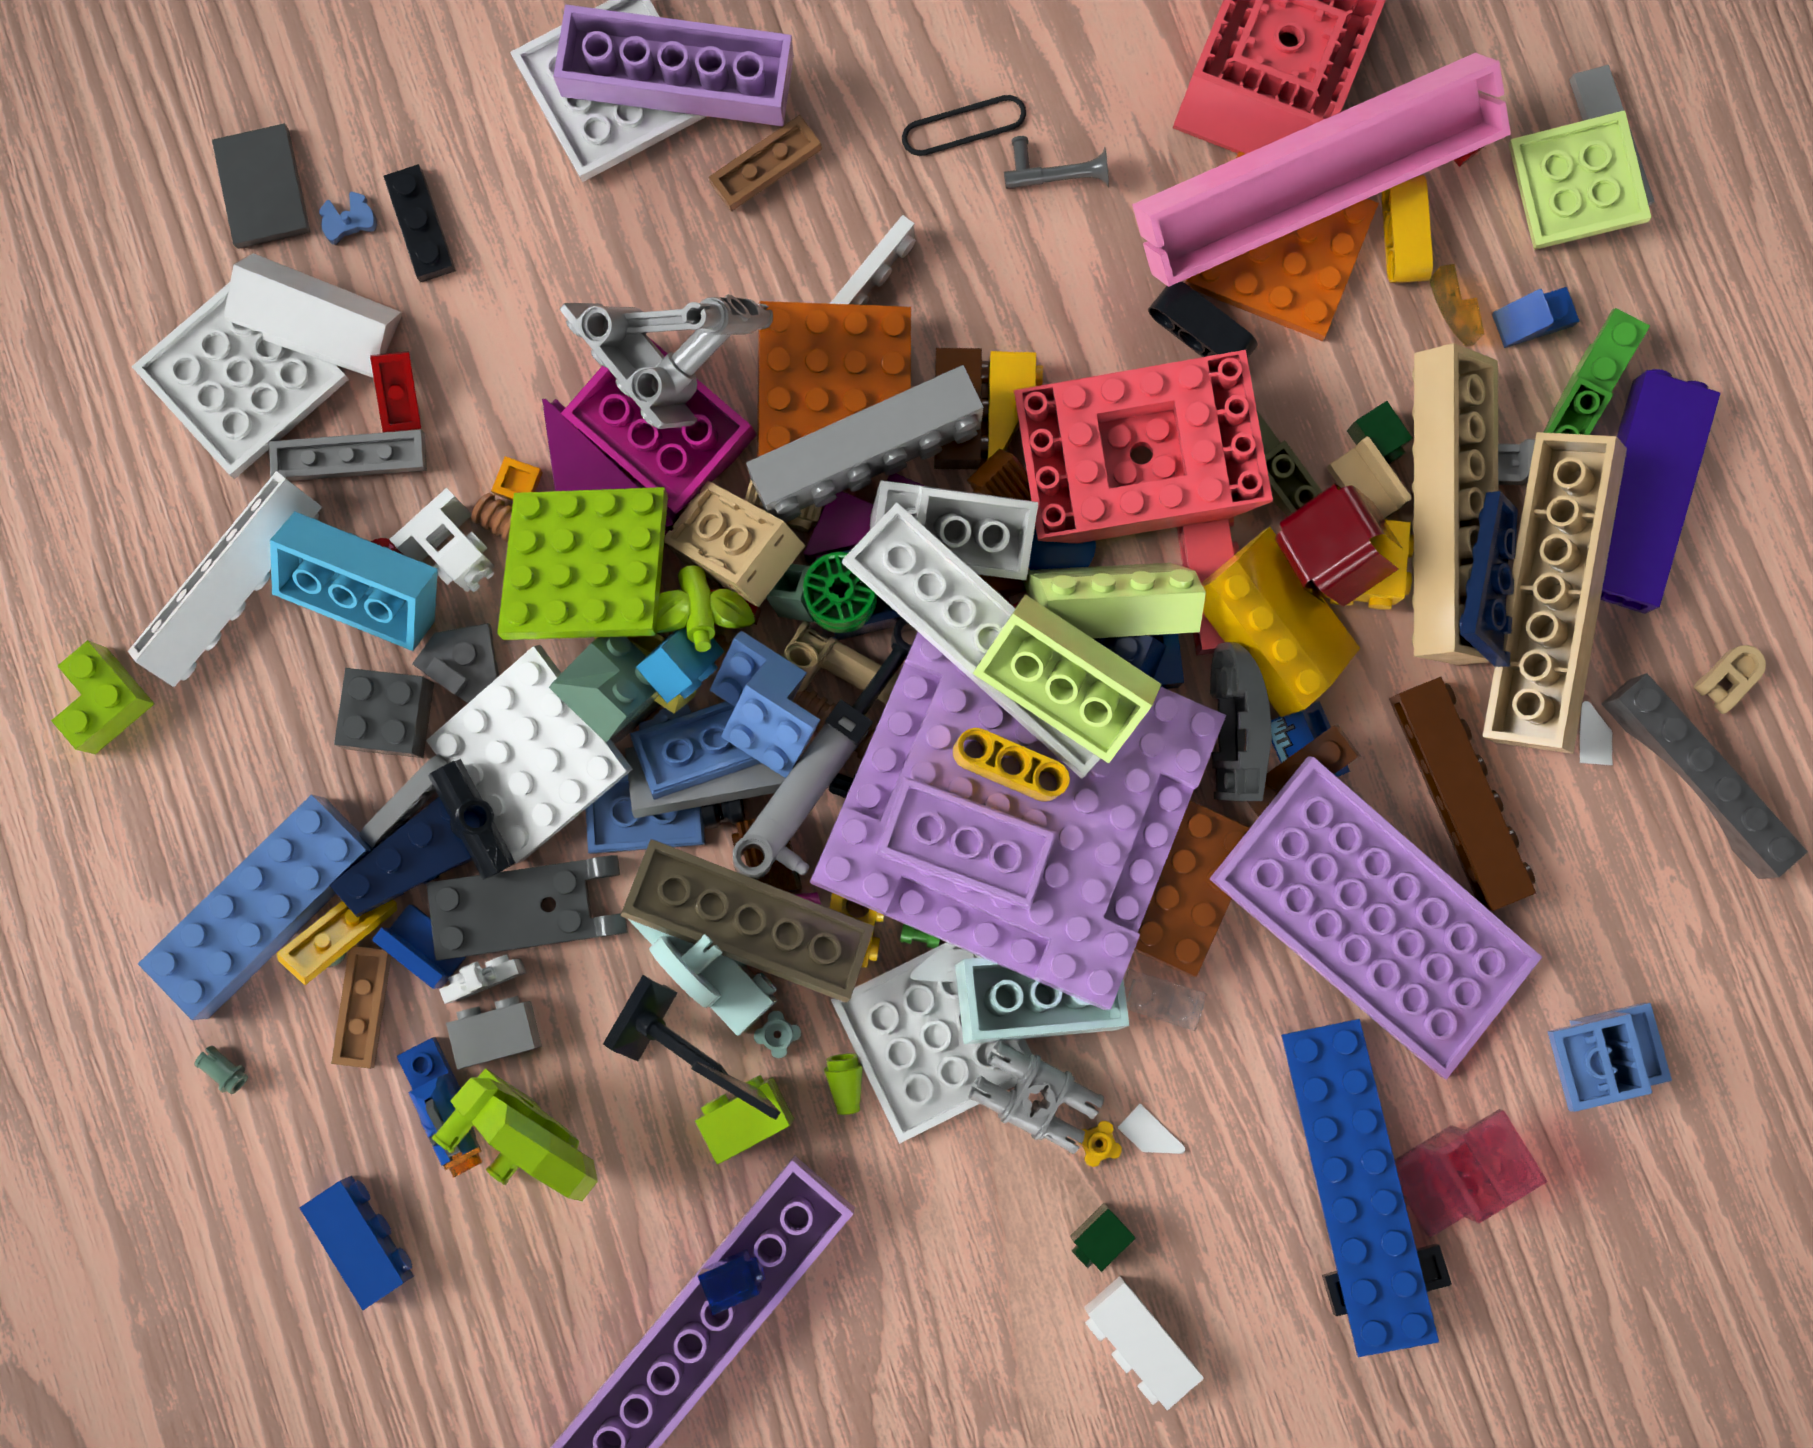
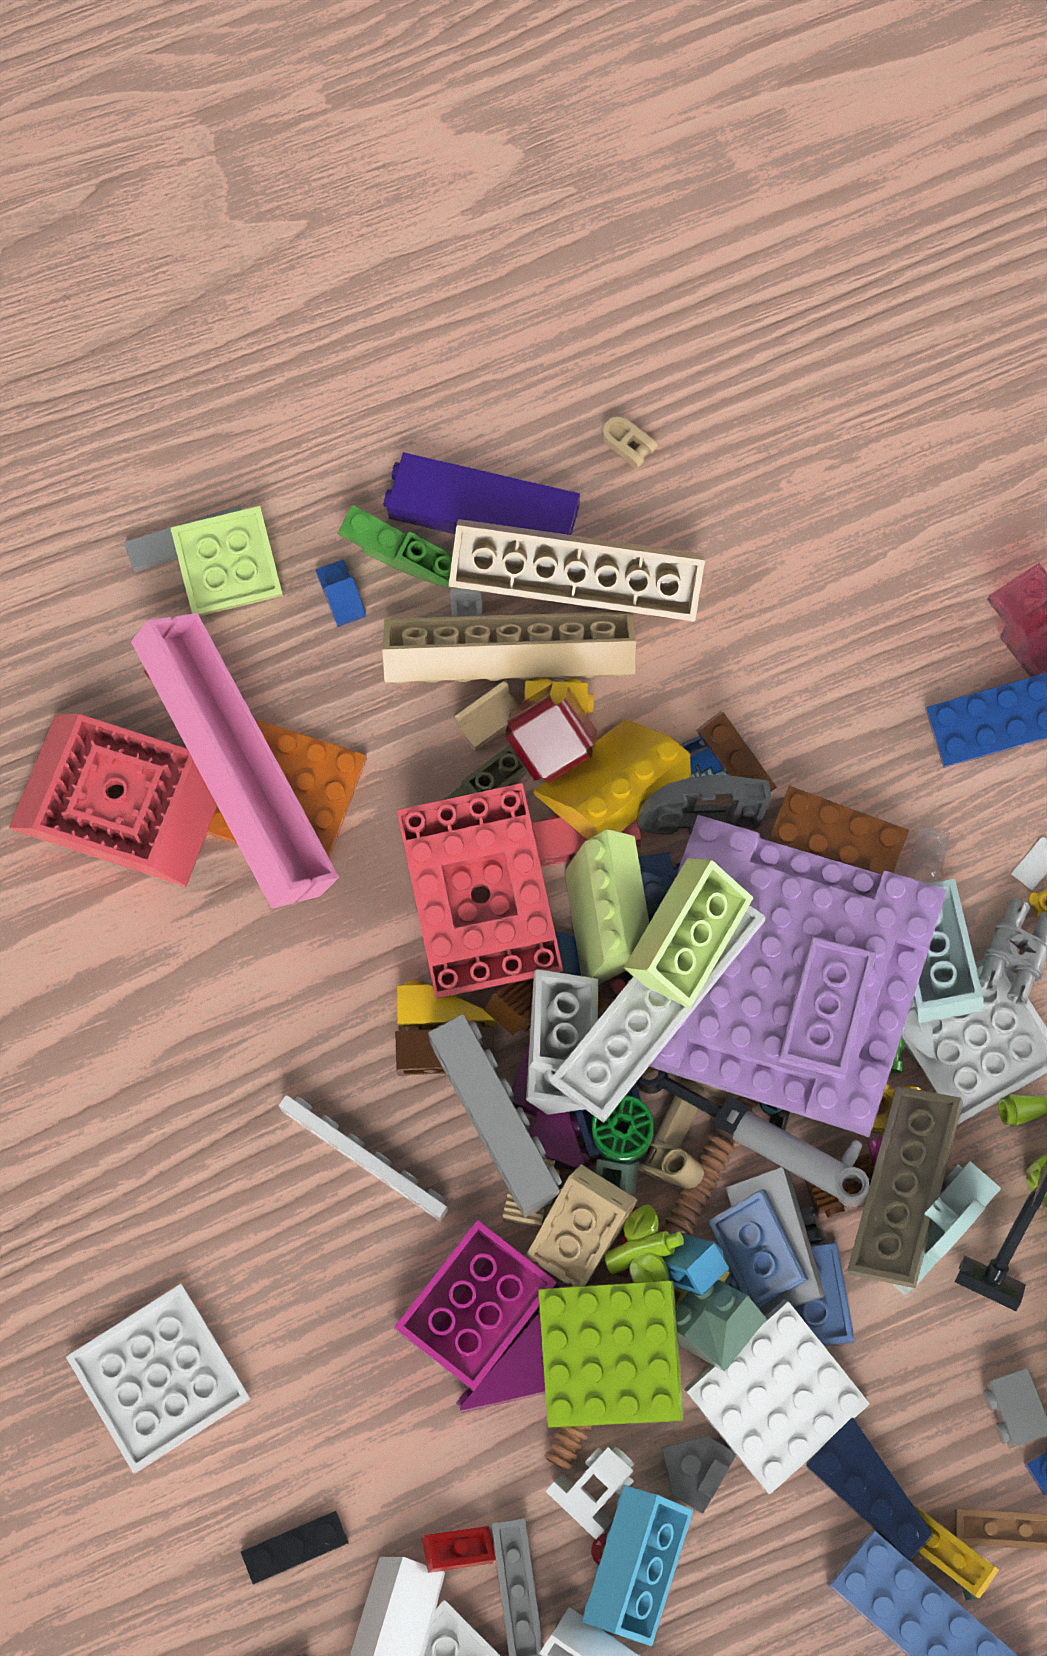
camera: 90 degrees left, 10 degrees down
medium blue piece [319,192,377,245] -> none
dark grey brick [334,668,434,758] -> none
light grey beam [359,755,448,850] -> none
blue panel [372,905,466,989] -> none
dark grey hinge [427,855,628,961] -> none
black piece [428,759,515,880] -> none
white hinge [439,954,526,1004] -> none
light orange plate [491,456,543,501] -> none
lavender brick [553,4,794,126] -> none
light grey plate [560,294,773,429] -> none
medium nougat plate [708,115,822,212] -> none
medium blue bracket [710,631,820,778] -> none
light aqua plate [754,1011,801,1058] -> none
orange plate [757,301,911,457] -> none
black piece [902,95,1026,156] -> none
yellow beam [952,728,1070,802] -> none
dark grey piece [1004,136,1109,189] -> none
black beam [1148,281,1258,358] -> none
lavender plate [1210,756,1542,1080] -> none
dark green brick [1347,401,1413,465] -> none
yellow beam [1381,175,1433,283] -> none
reddish brown brick [1389,677,1536,911] -> none
clear yellow slope [1430,264,1485,347] -> none
dark blue wing [1459,491,1518,667] -> none
medium blue bracket [1547,1003,1672,1112] -> none
white sticker [1580,701,1613,765] -> none
flat silver arch [1602,673,1808,879] -> none

